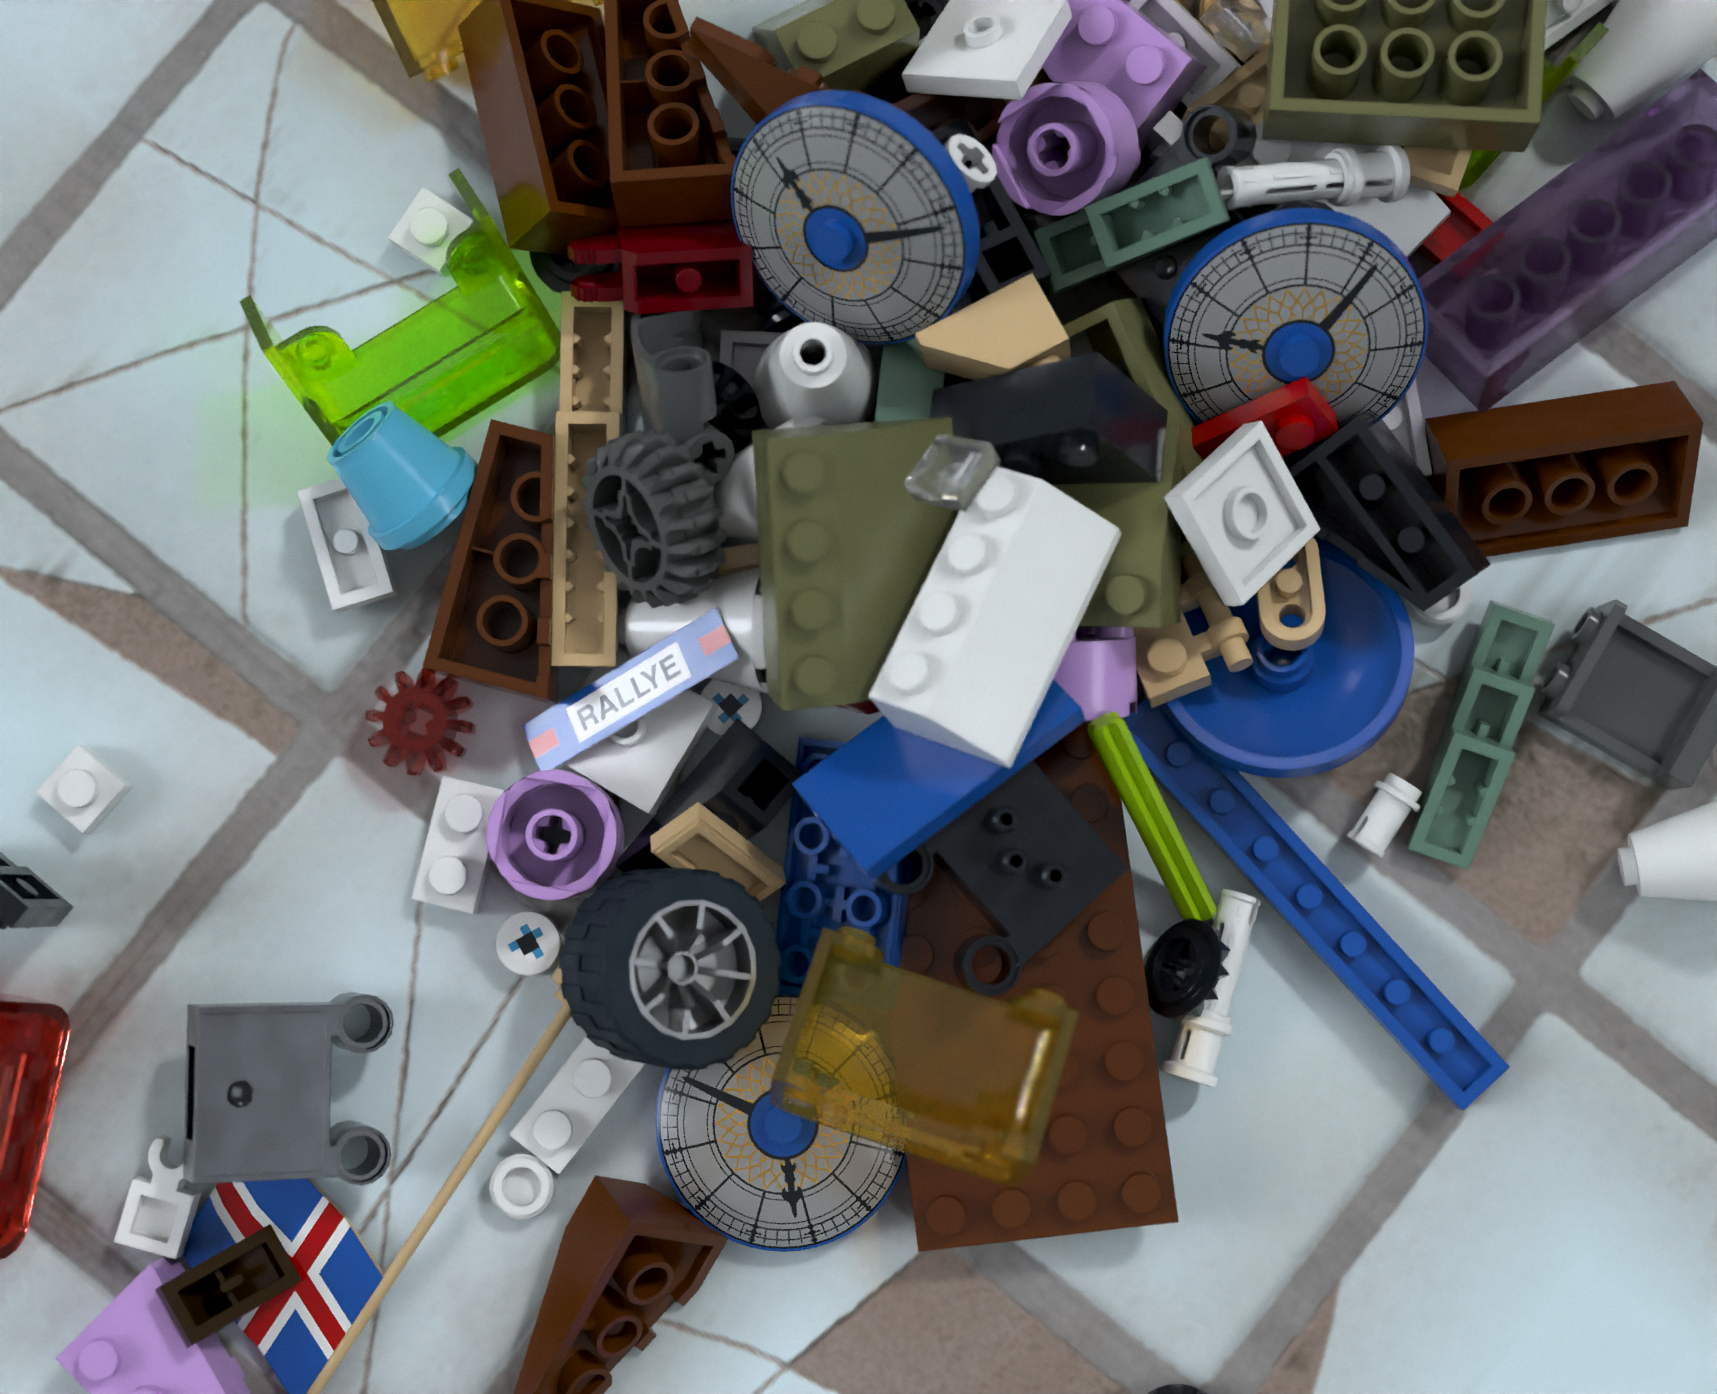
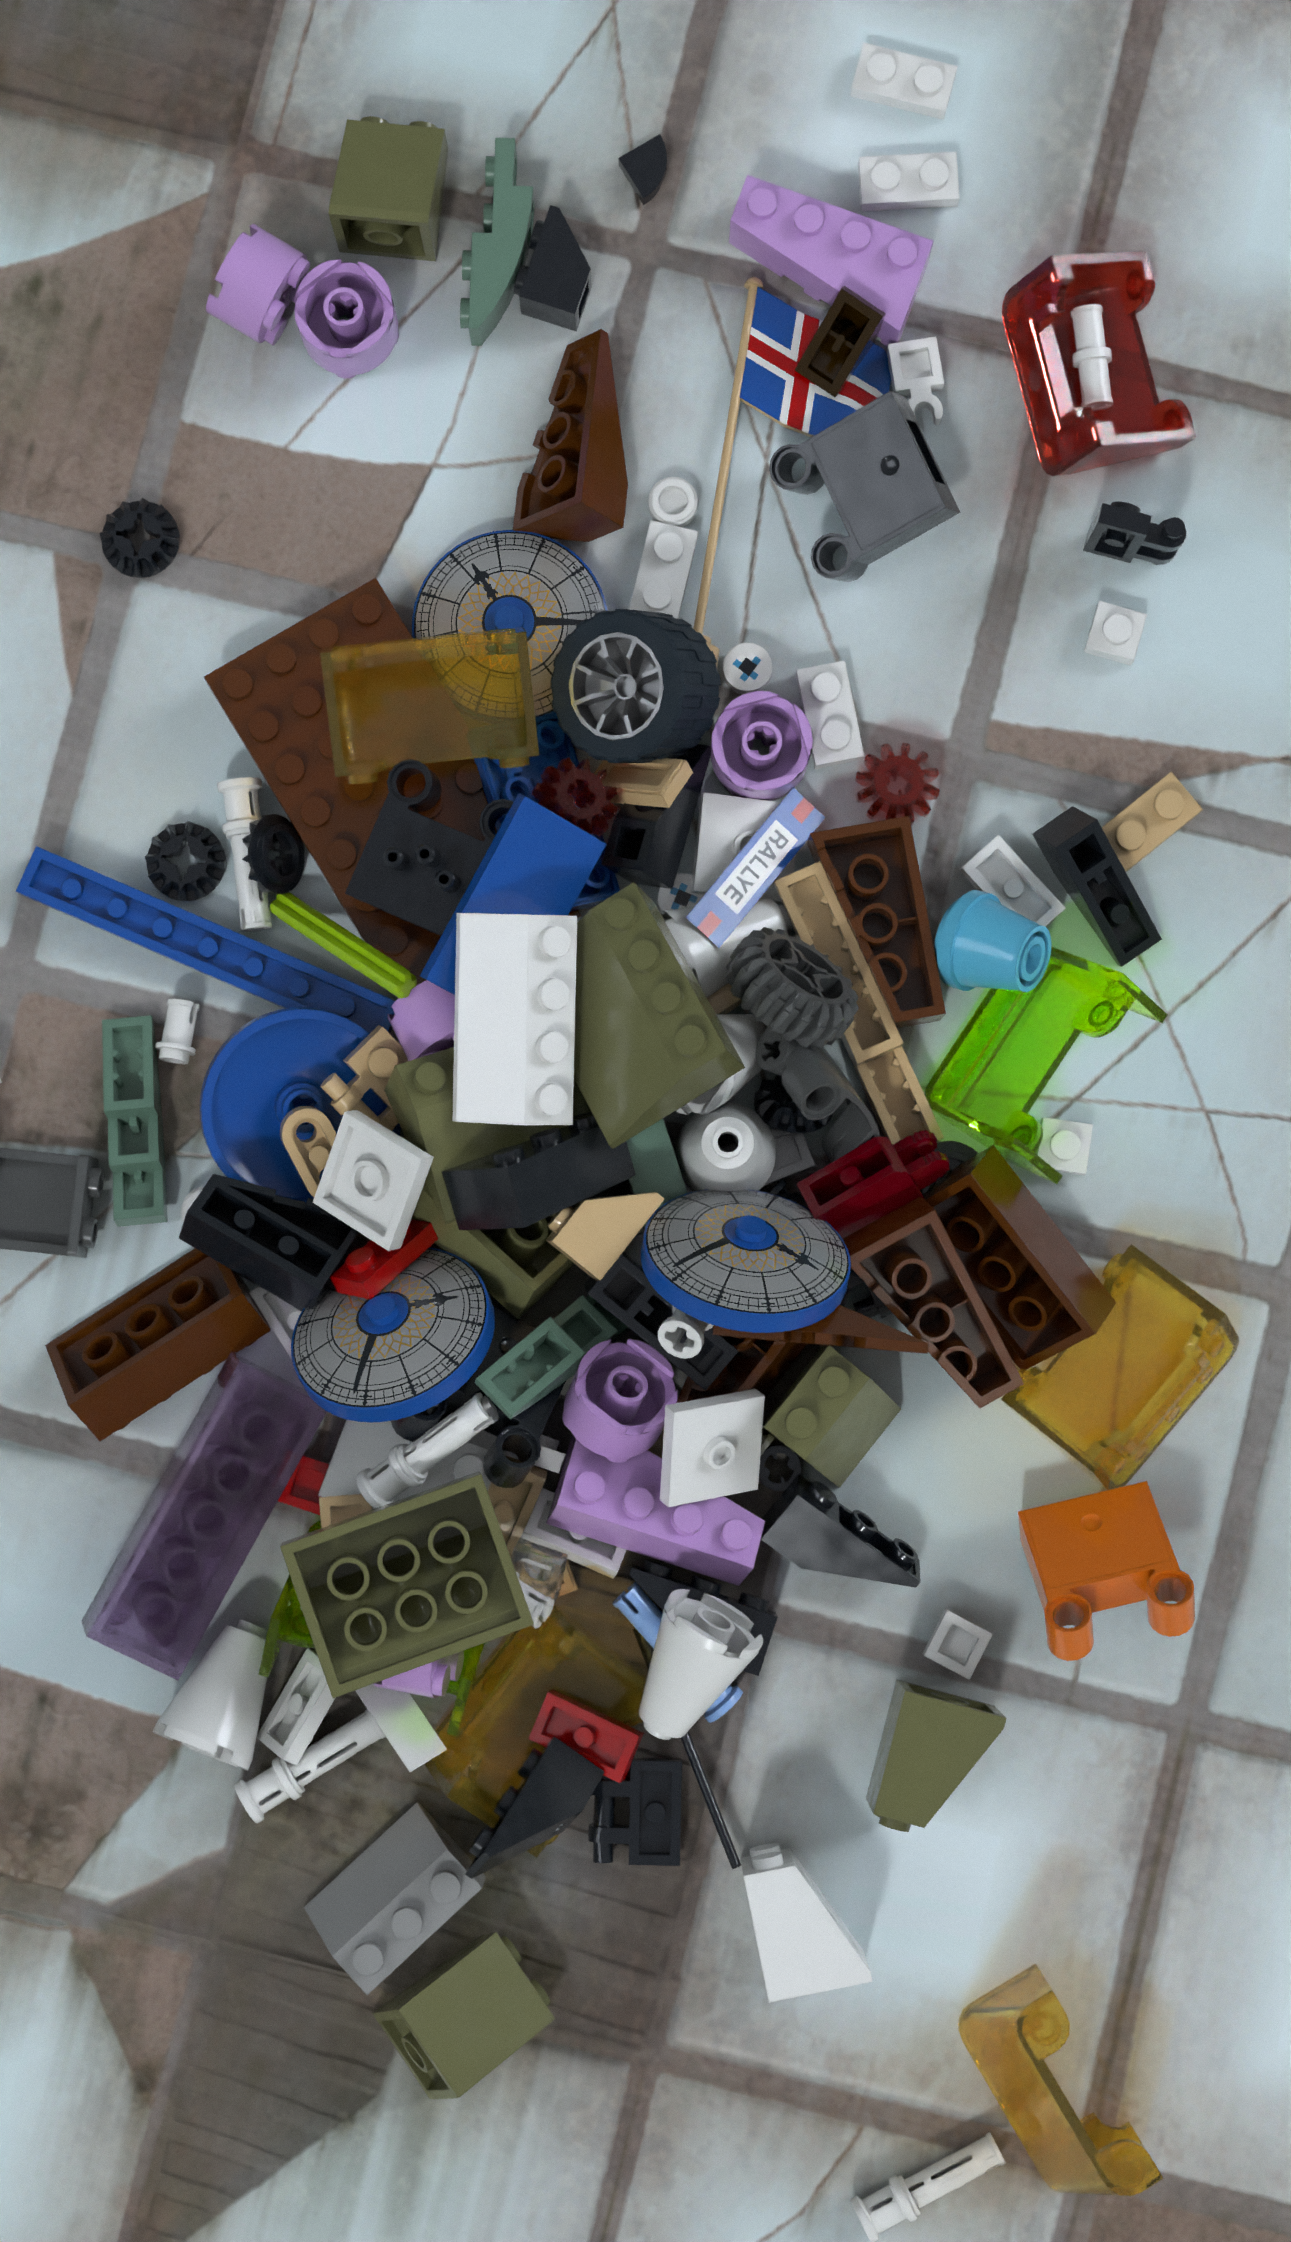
camera: 155 degrees right, 0 degrees up
clear plate [904,433,1001,512] -> none
none -> black gear [145,821,226,901]
none -> clear red gear [532,757,618,836]
none -> black slope [1032,806,1162,967]
none -> tan plate [1102,772,1203,872]

